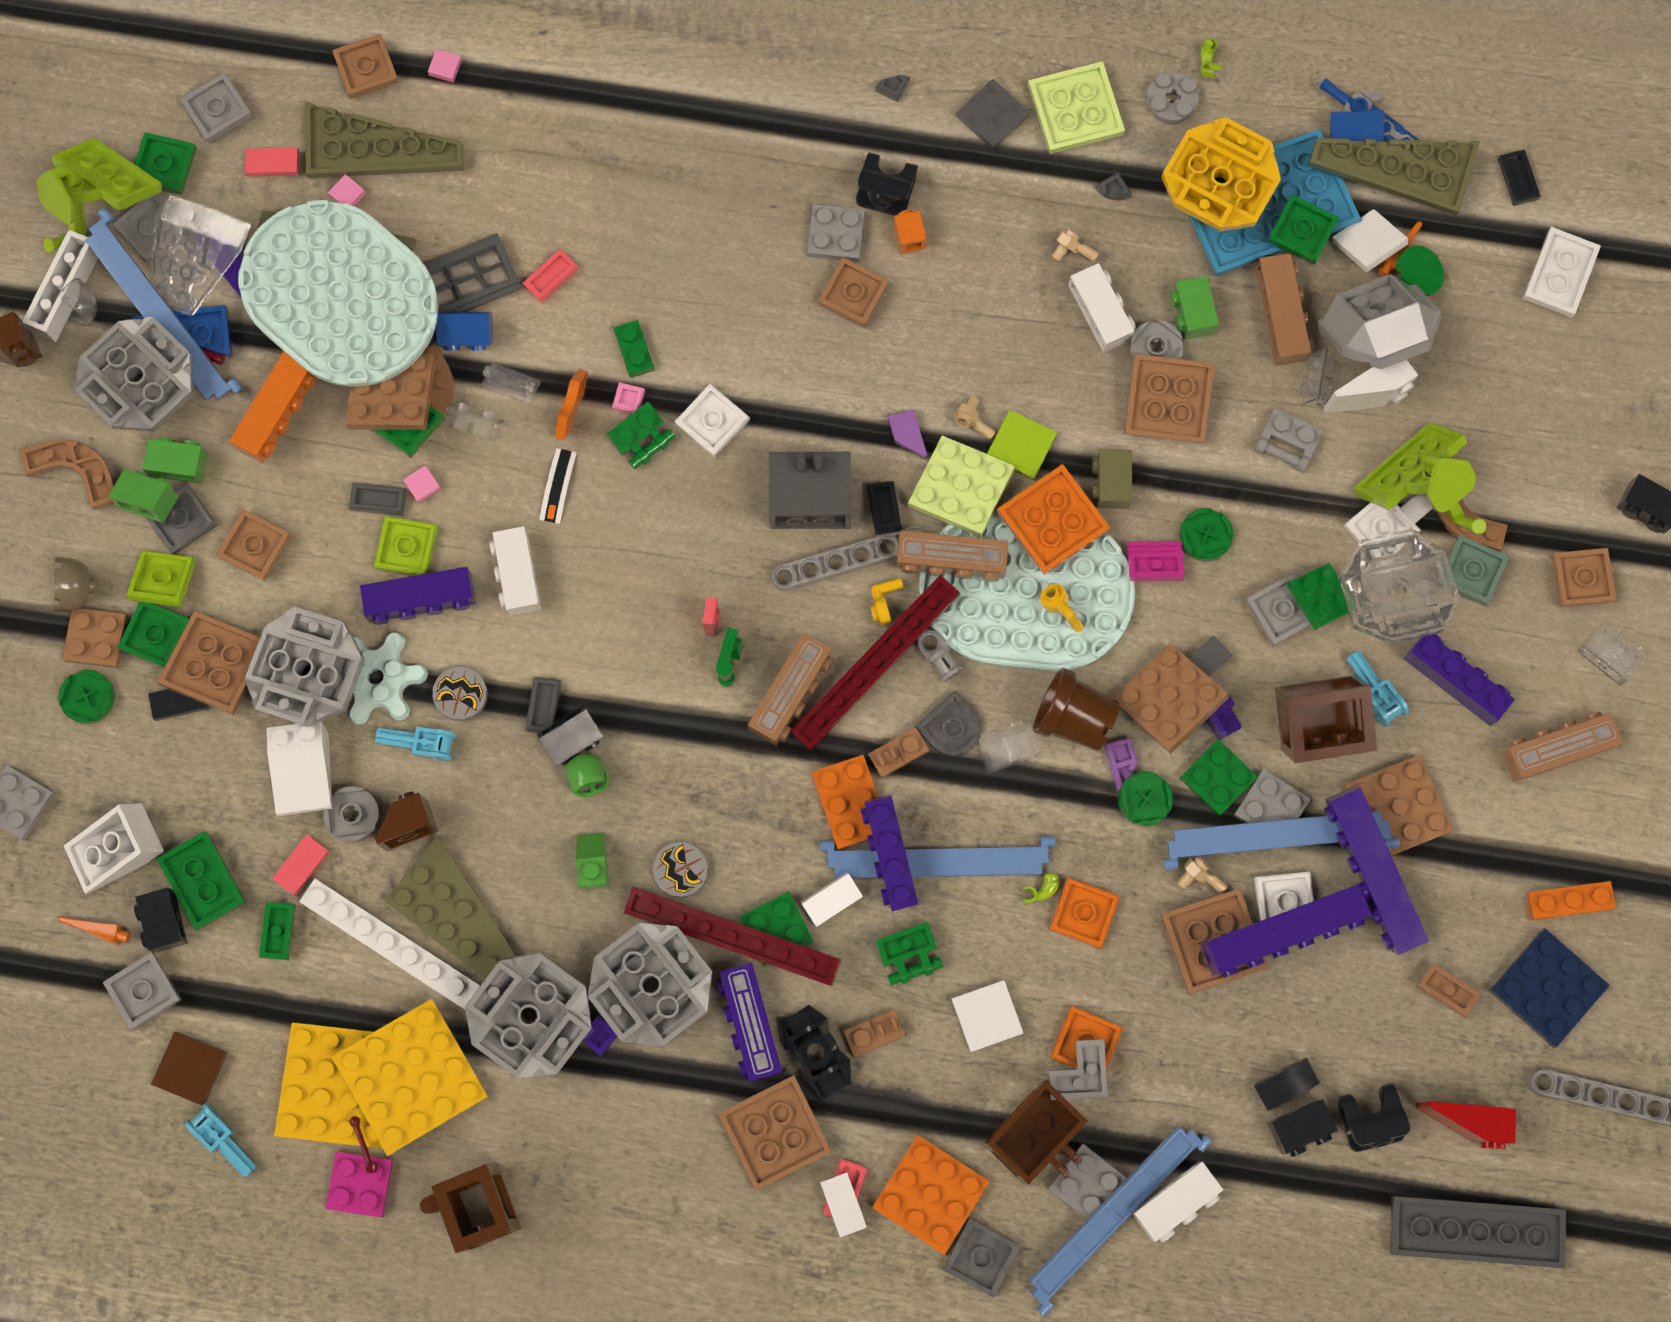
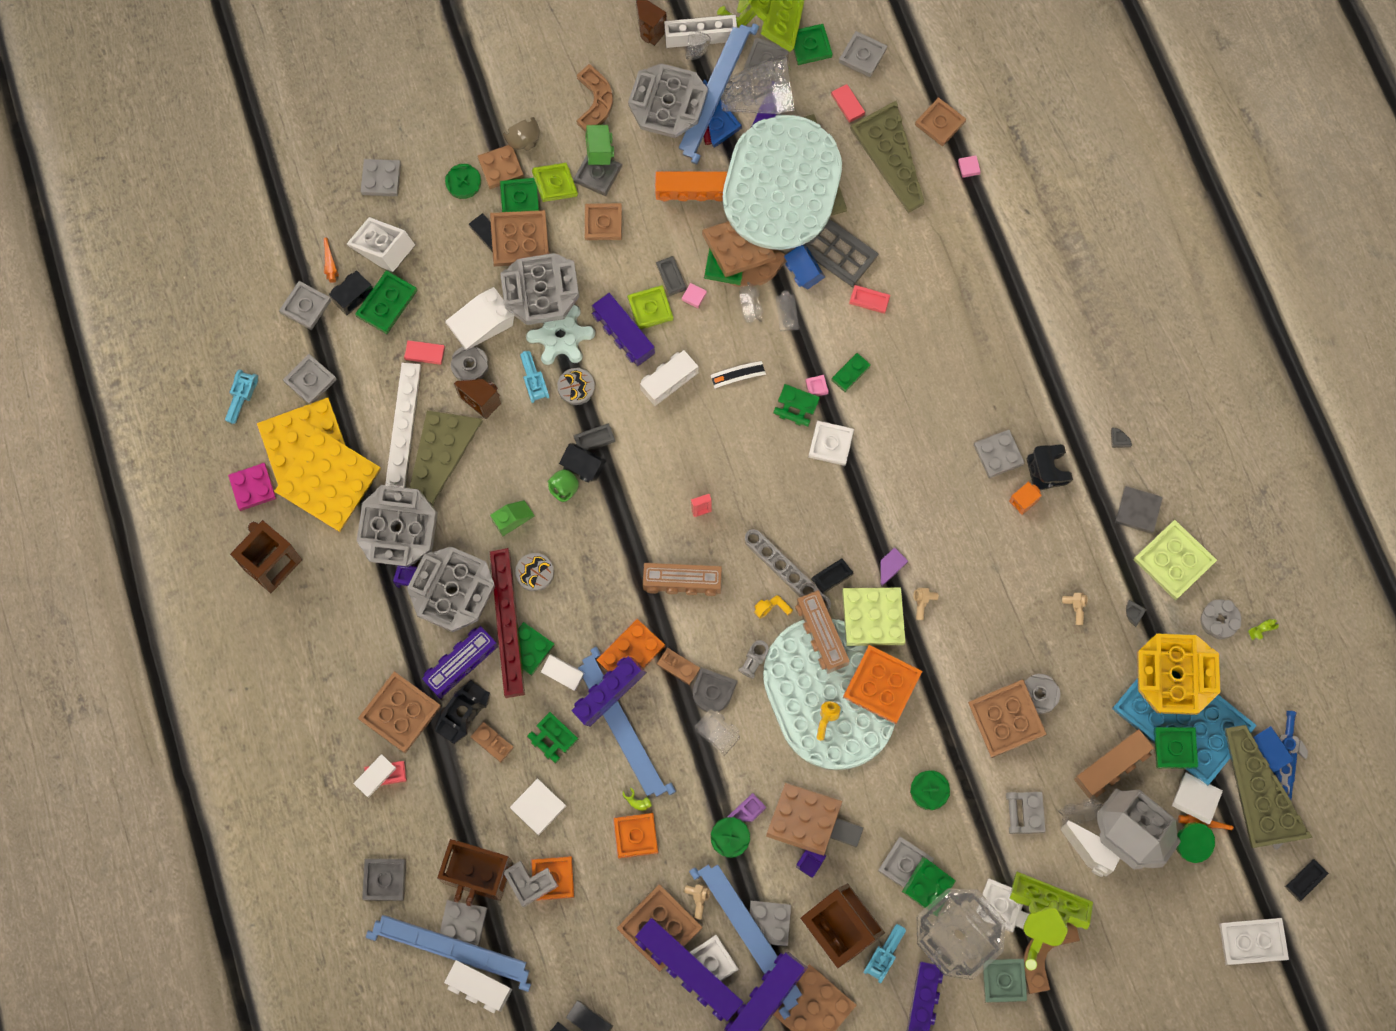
camera: 65 degrees right, 5 degrees down
bright green brick [142,437,208,484] -> none
reddish brown tile [151,1032,228,1105] -> none
green plate [259,902,296,961] -> none
bright pink tile [328,174,366,206] -> none
dark red hinge [349,1116,377,1174] -> none
orange tile [555,369,588,440] -> none
green plate [716,627,743,687] -> none
dark grey piece [769,451,851,529] -> none
dark red plate [790,575,960,751] -> none
medium nougat plate [818,257,889,328] -> none
orange plate [872,1134,990,1255] -> none
lime tile [987,410,1057,481] -> none
reddish brown piece [1033,667,1120,752] -> none
white brick [1068,263,1136,353] -> none
olive brick [1092,449,1132,509] -> none
dark pink plate [1127,541,1184,581] -> none
bright green brick [1170,276,1219,340] -> none
green plate [1179,739,1258,817] -> none
none -> light grey plate [283,354,337,404]

